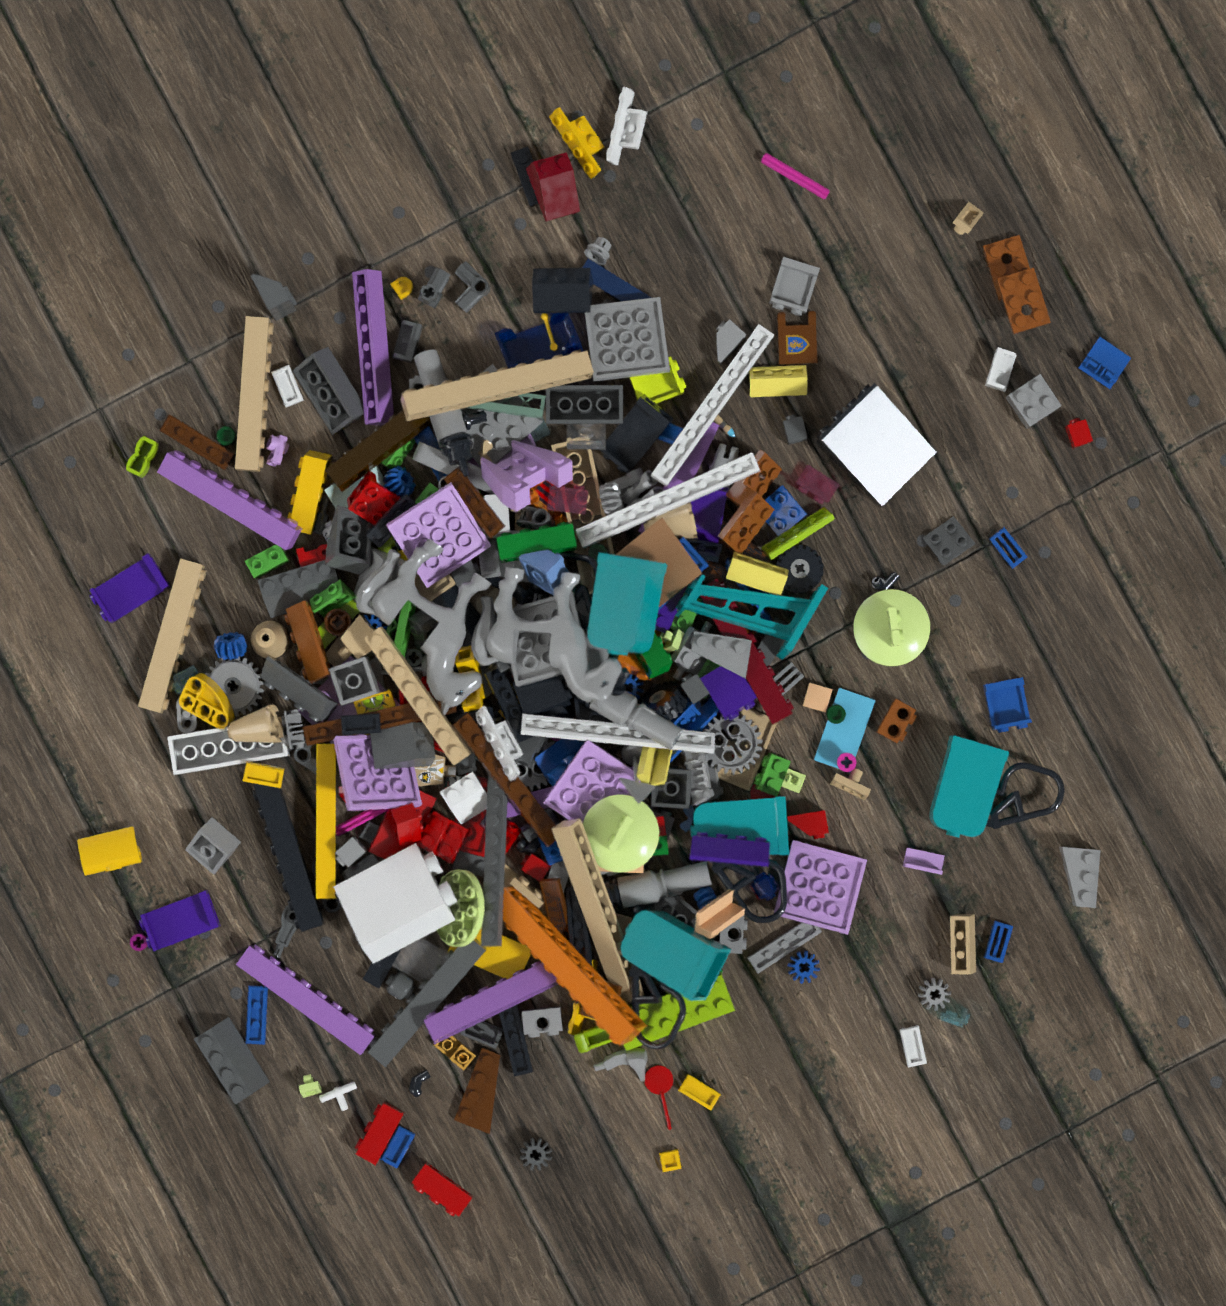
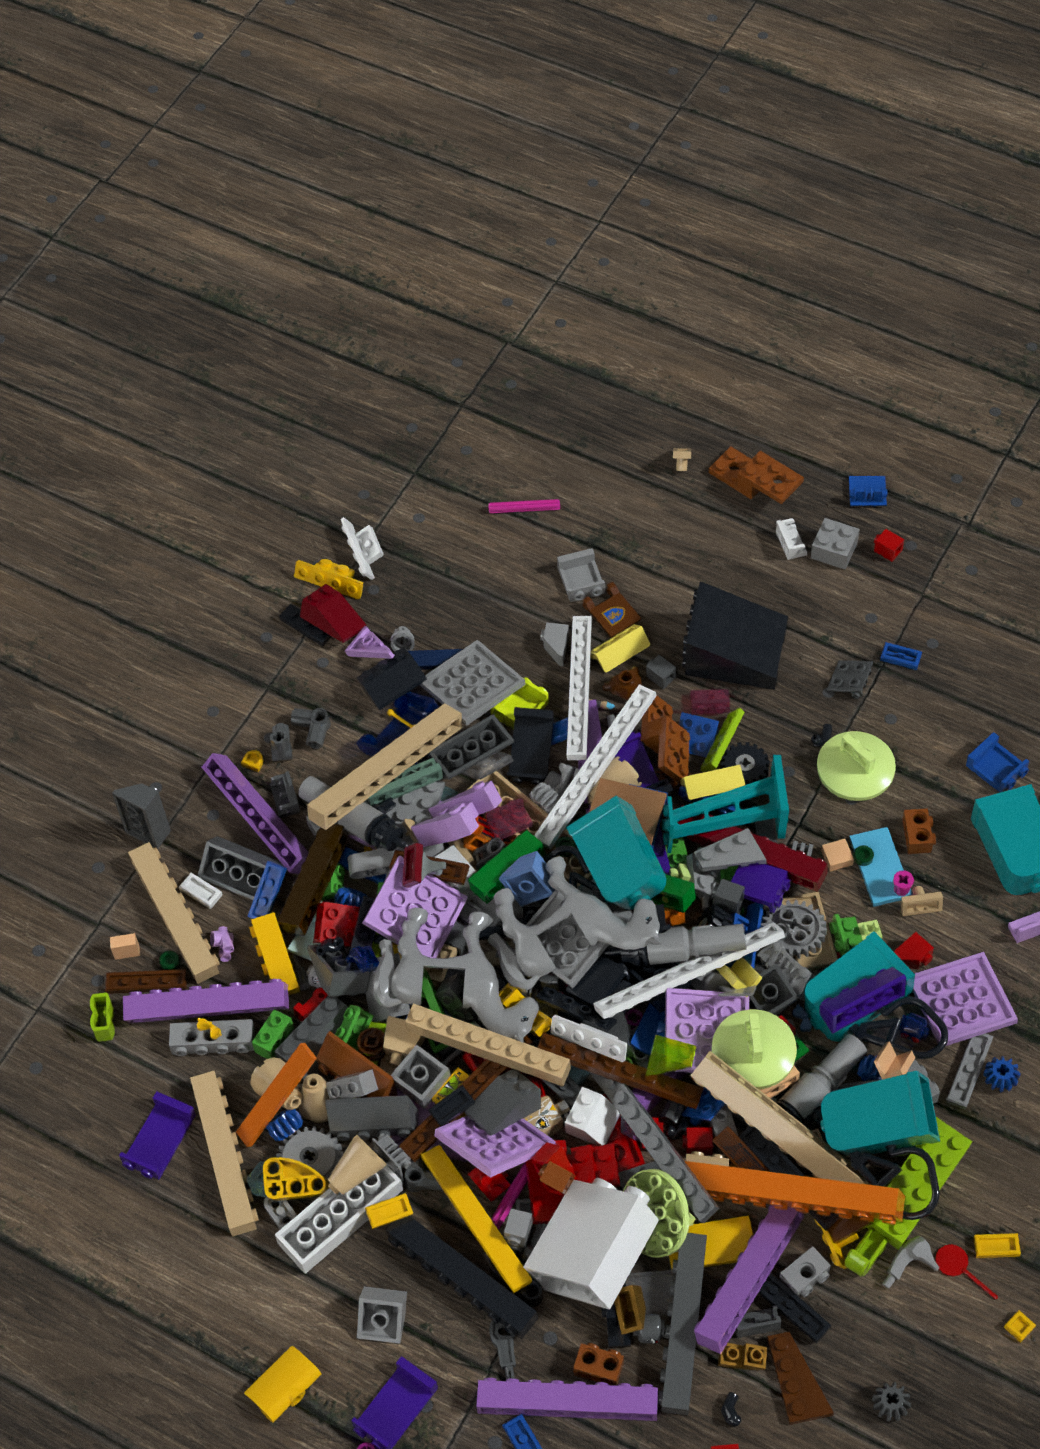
camera: 25 degrees left, 30 degrees down
none -> light nougat piece [110,933,140,960]
none -> light grey brick [169,1019,255,1056]
none -> yellow piece [197,1018,222,1040]
none -> orange tile [236,1043,317,1147]
none -> blue tile [247,861,287,919]
none -> tan cone [250,1057,303,1110]
none -> black arm [316,937,344,956]
none -> light grey brick [326,1069,378,1099]
none -> lavender wing [345,626,395,659]
none -> clear blue bracket [345,946,379,973]
none -> dark red piece [402,843,446,888]
none -> dark orange slope [538,1161,575,1194]
none -> dark orange brick [573,1343,624,1386]
none -> reddish brown rock [602,667,642,700]
none -> pearl gold slope [614,1285,646,1335]
none -> clear neon green wing [645,1035,697,1076]

